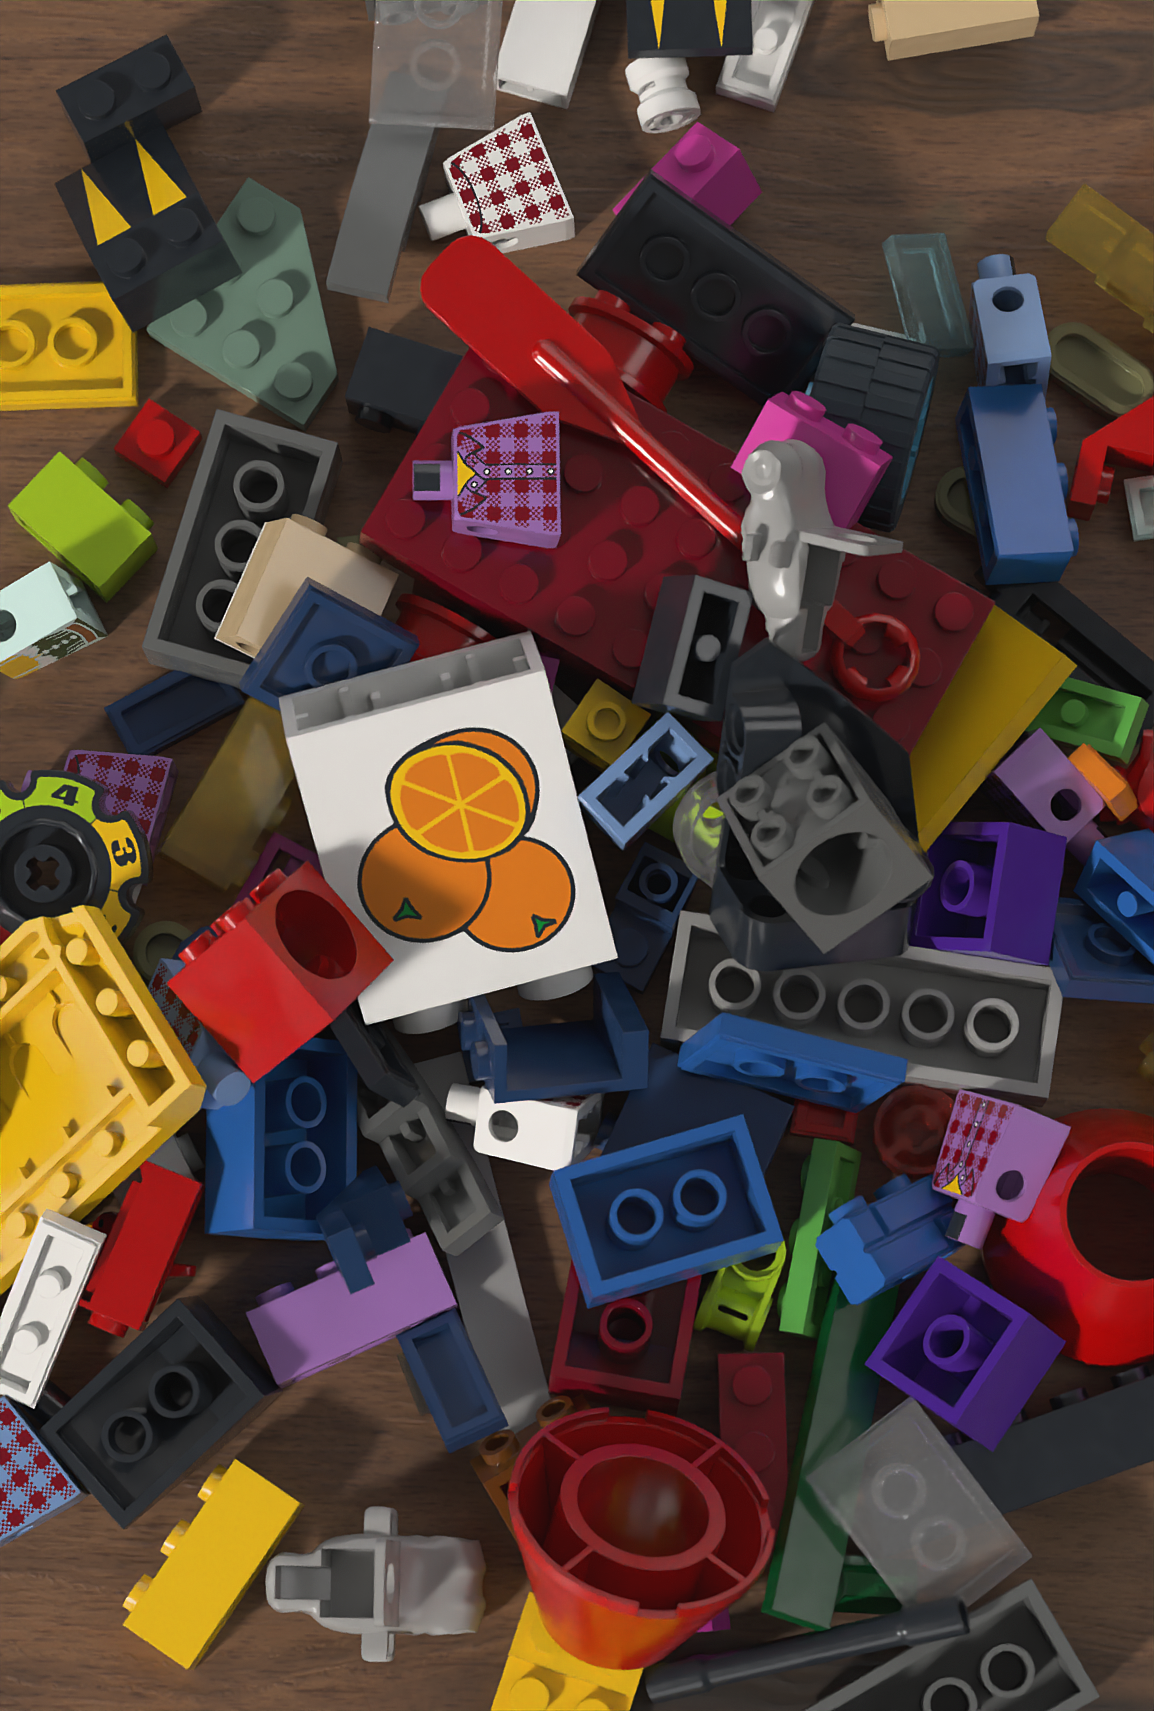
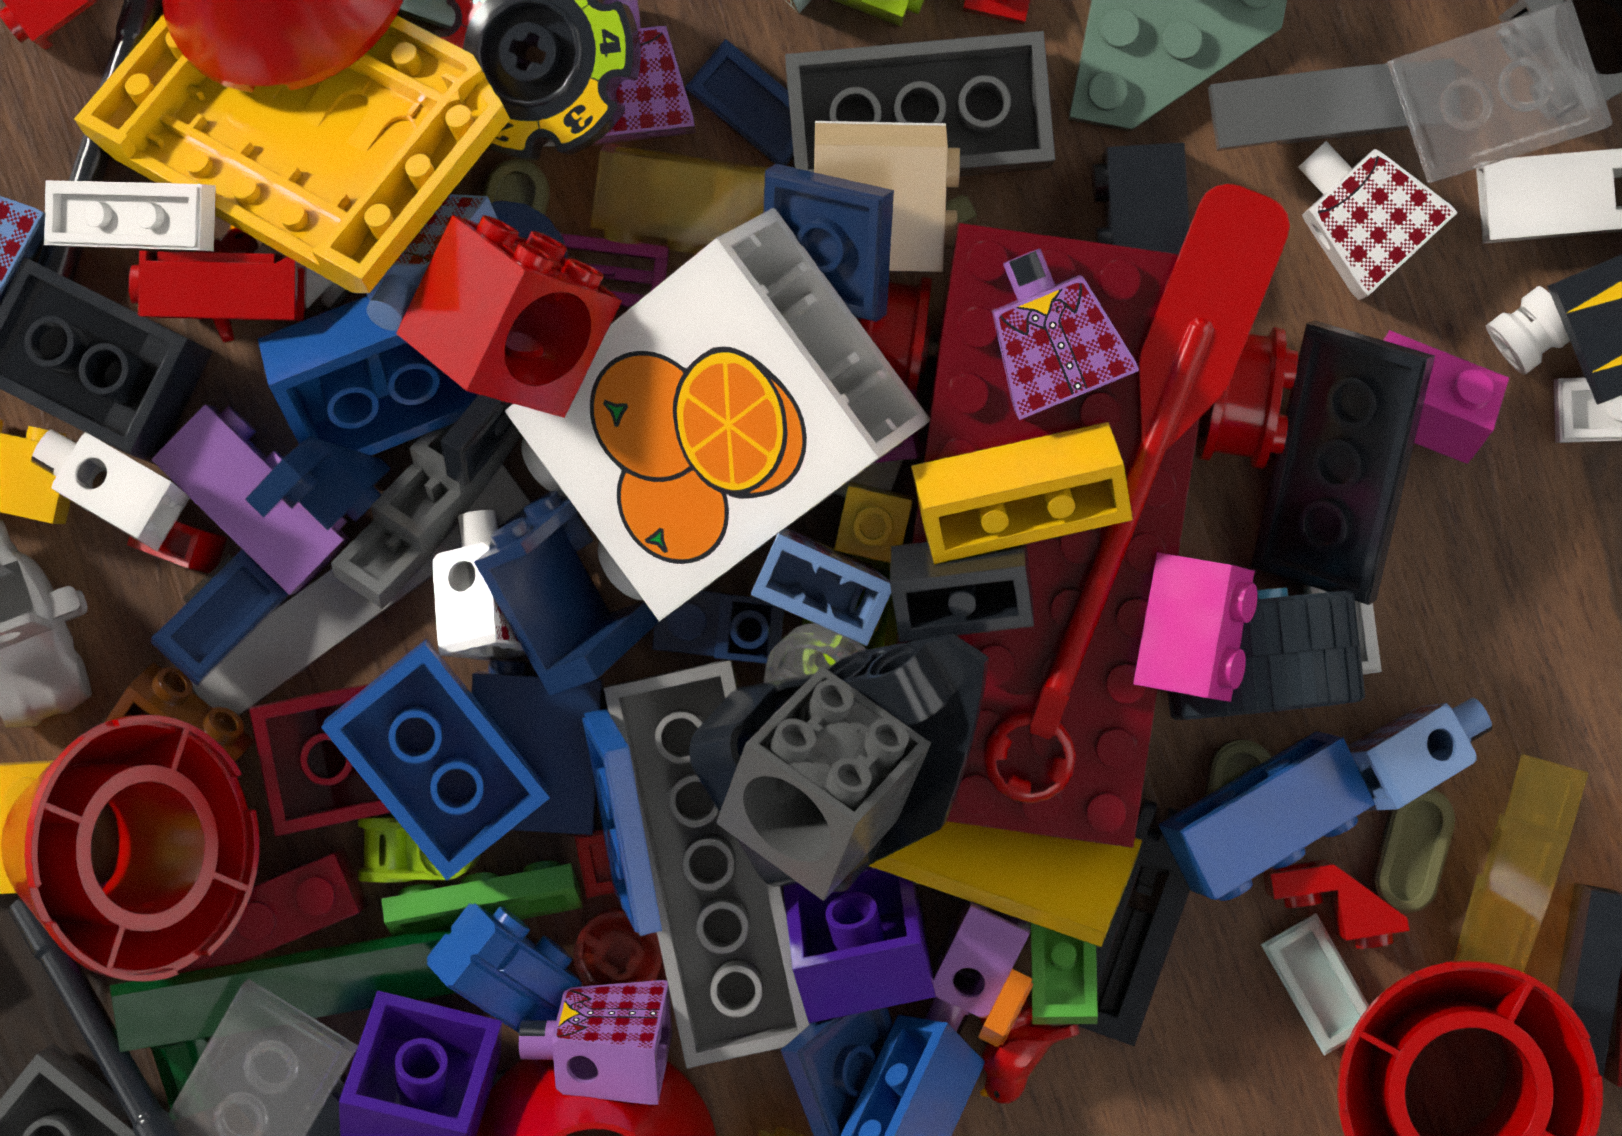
camera: 60 degrees right, 10 degrees up
light grey piece [741,439,903,662] -> none
clear light blue tile [882,233,975,357] -> none
none -> white torso [31,429,190,552]
none -> red piece [127,520,228,575]
none -> yellow brick [911,422,1133,564]

